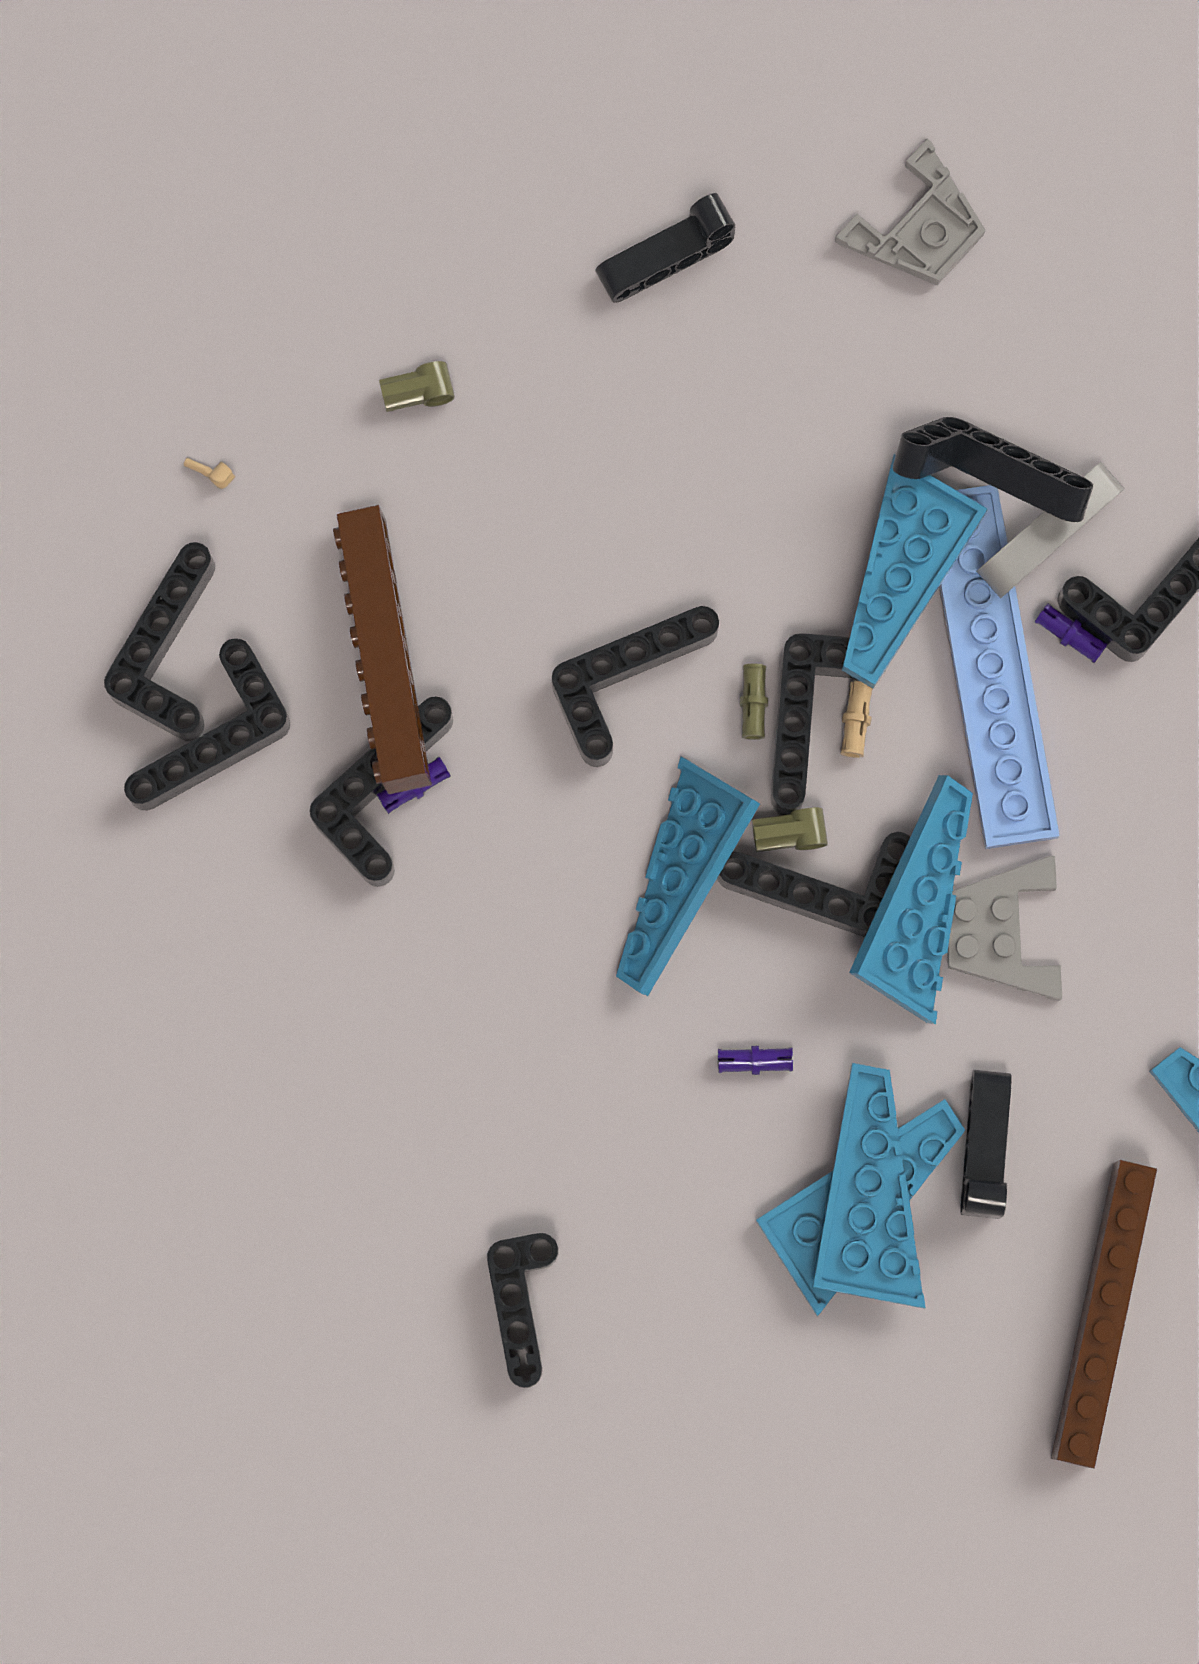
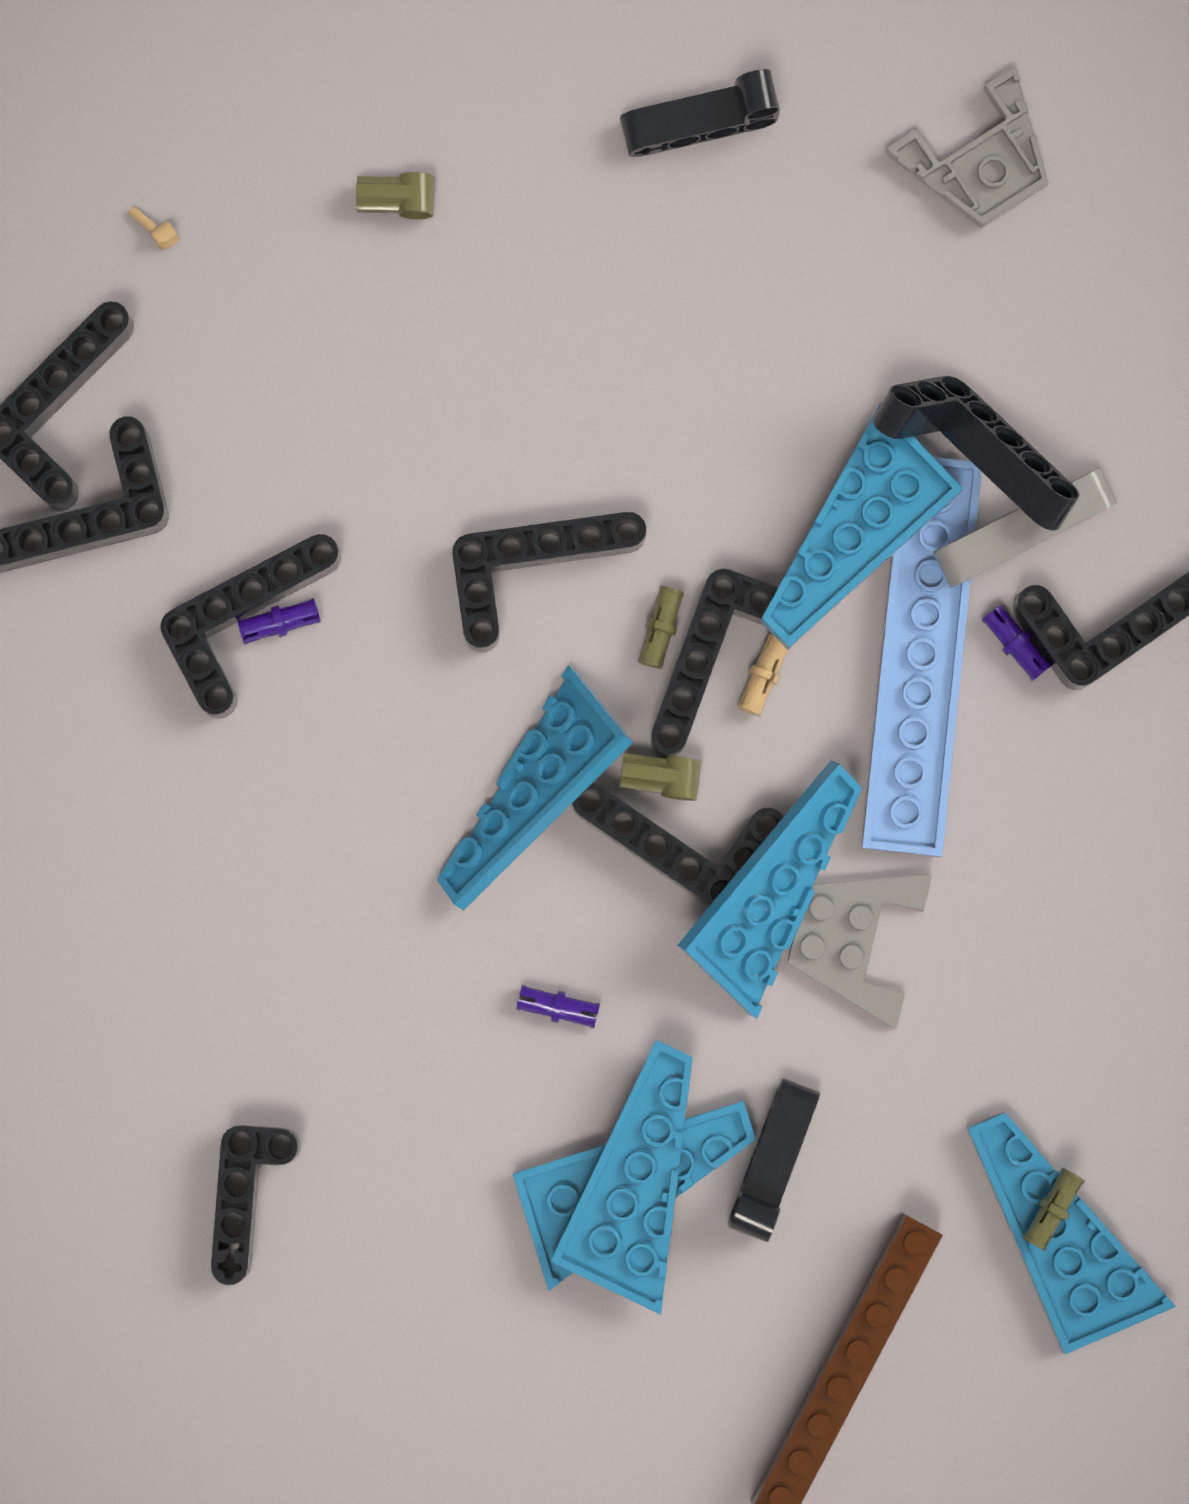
camera: 10 degrees right, 5 degrees up
reddish brown brick [333,505,432,794] -> none

